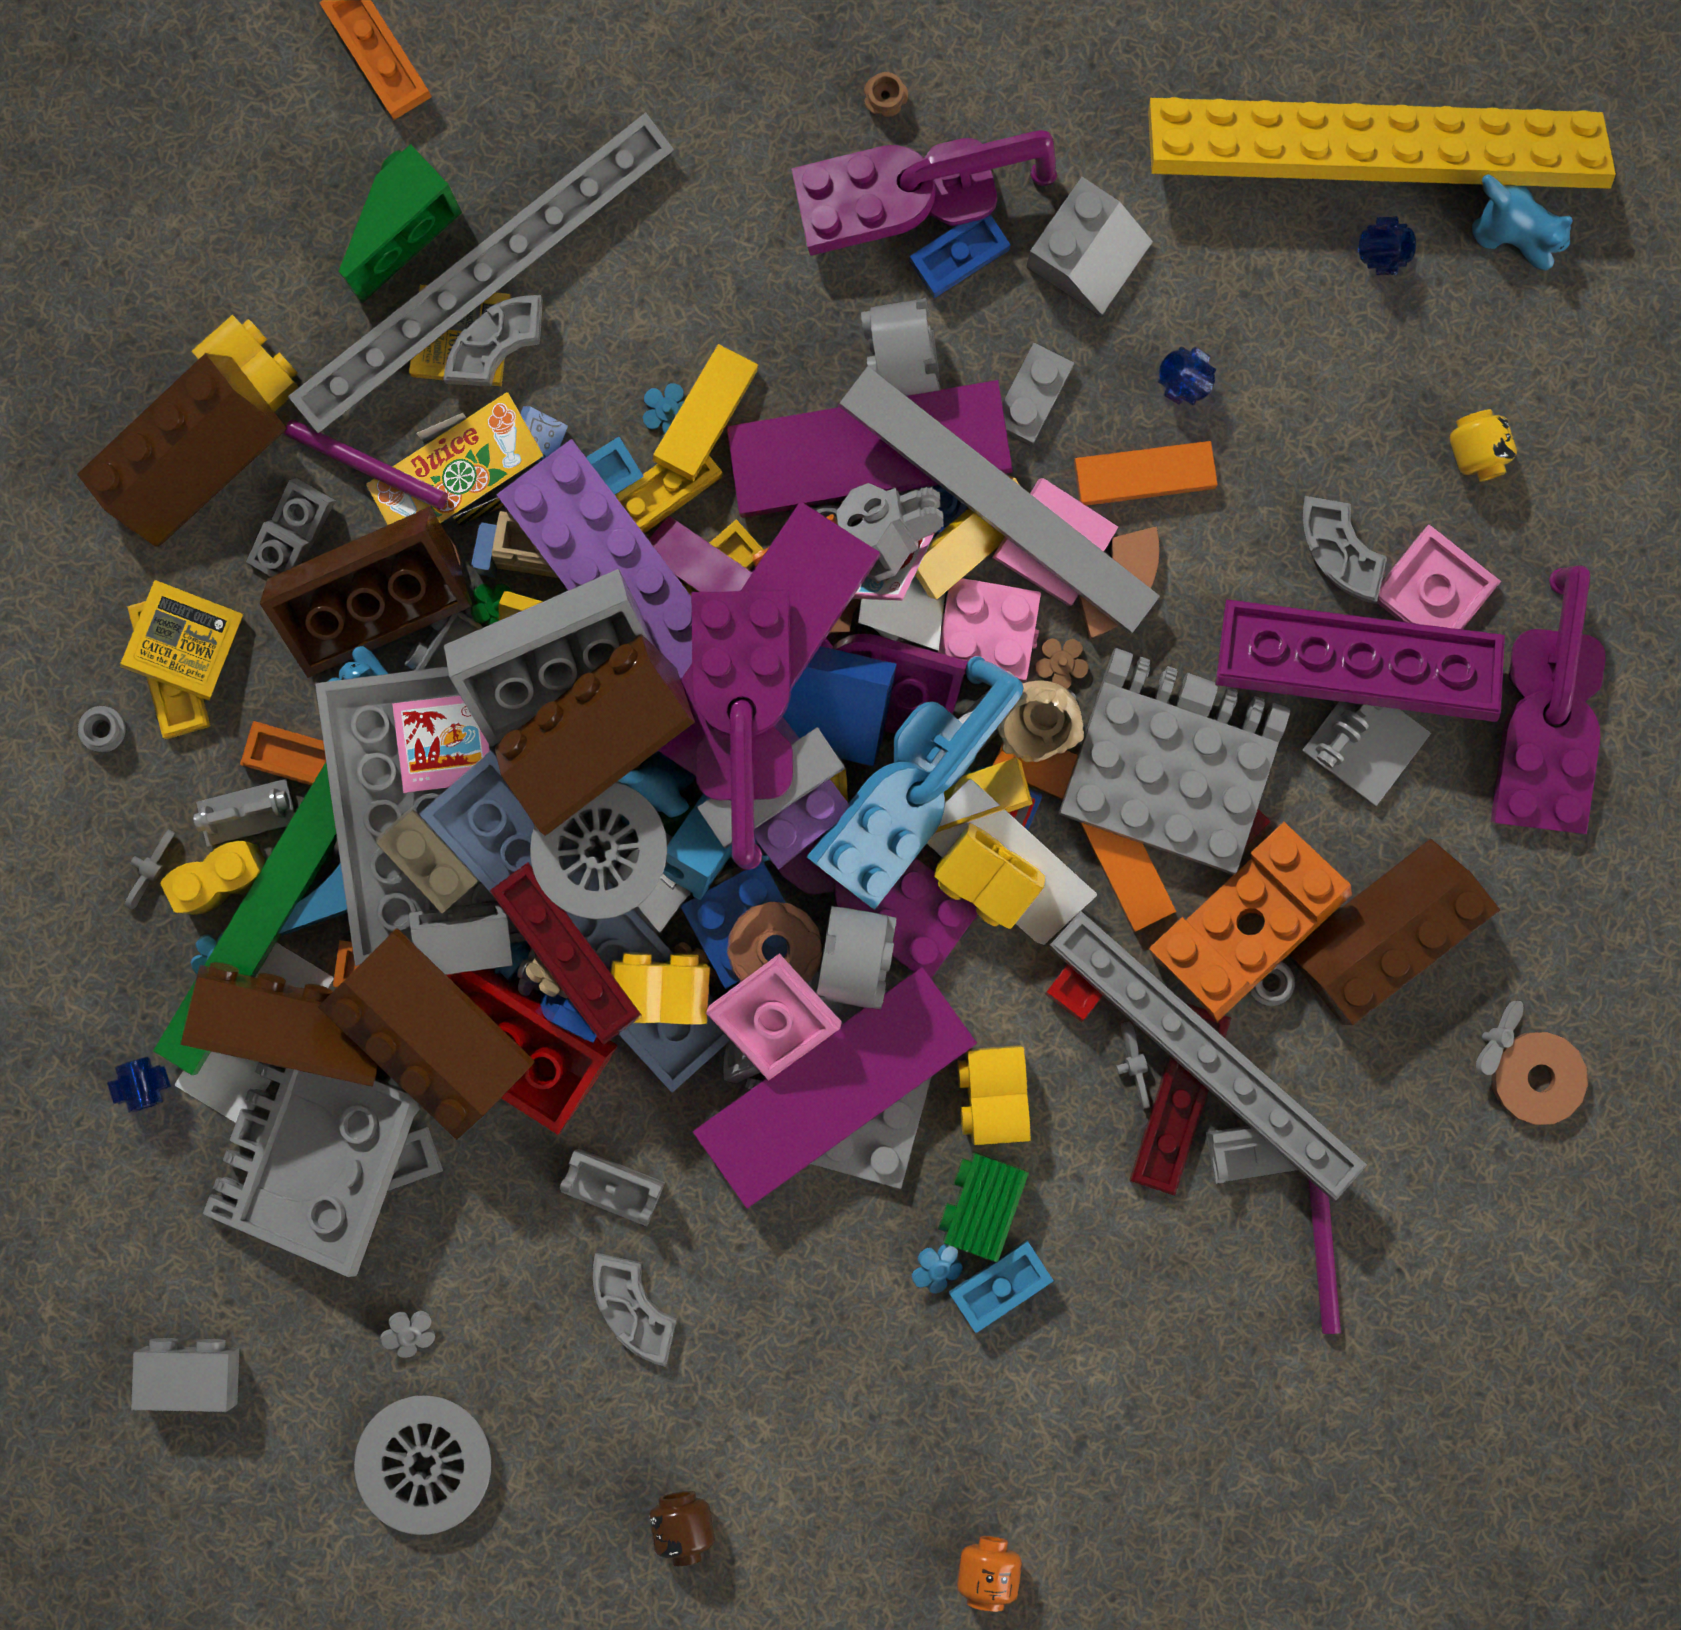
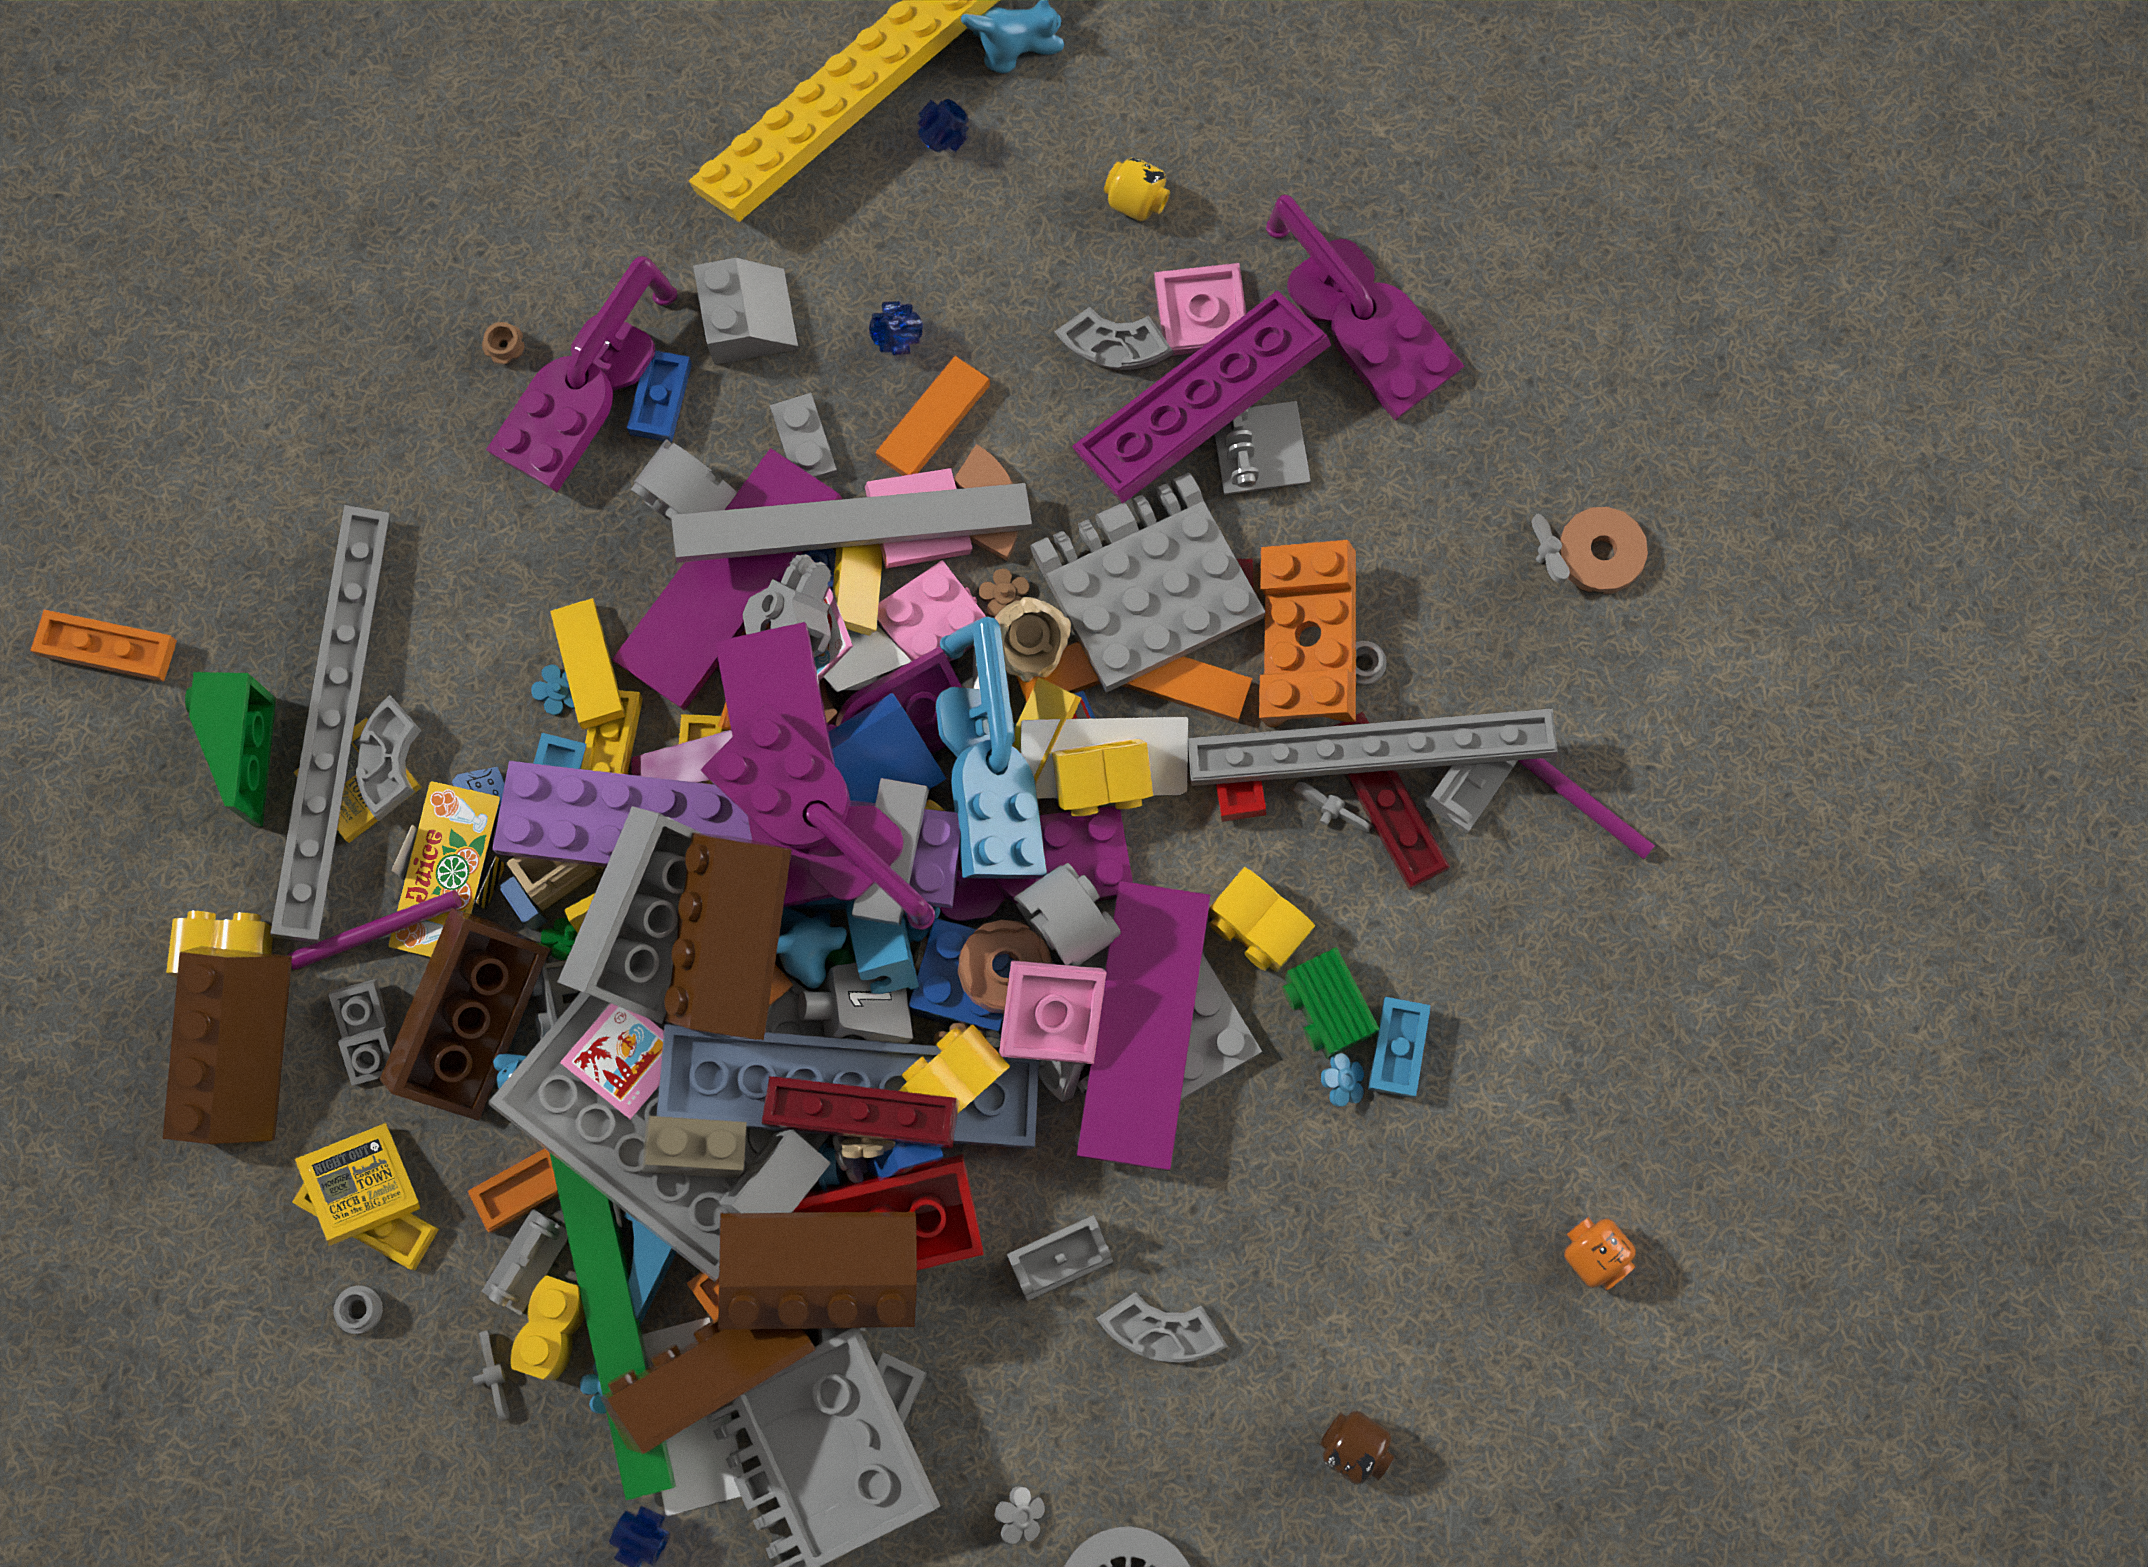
camera: 45 degrees left, 10 degrees down
light grey piece [530,782,667,919] -> none
reddish brown slope [1288,839,1500,1025] -> none

